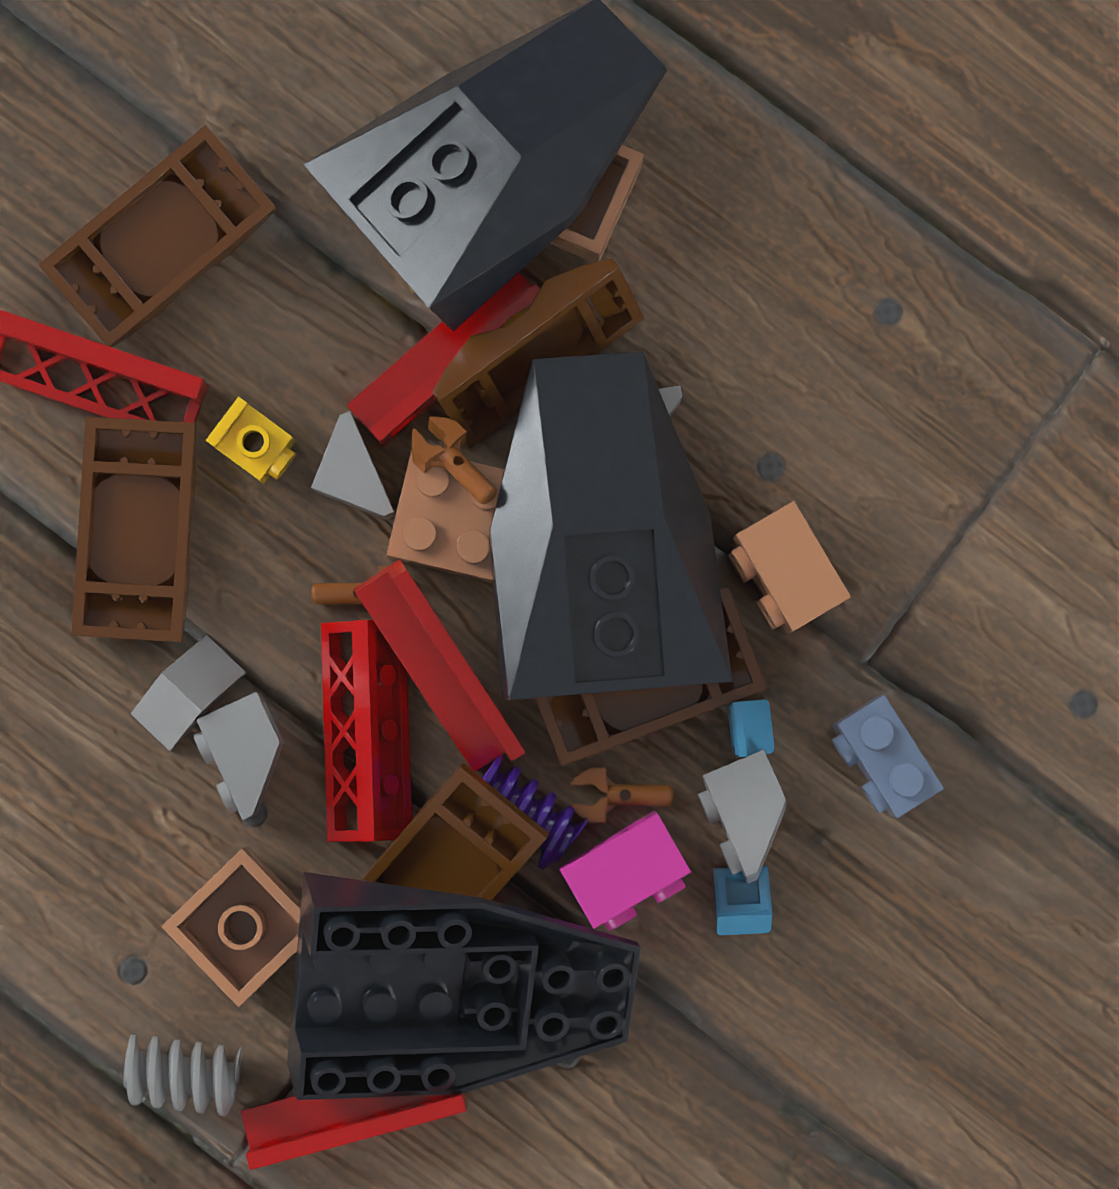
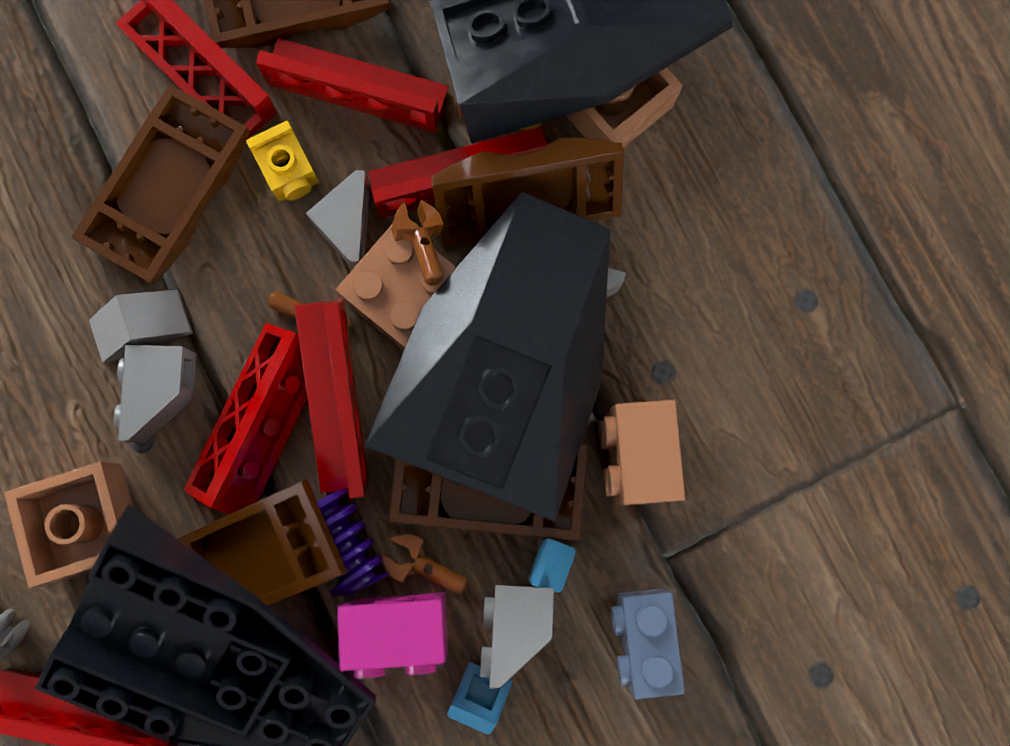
camera: 25 degrees right, 5 degrees down
none -> red fence [256,38,449,133]

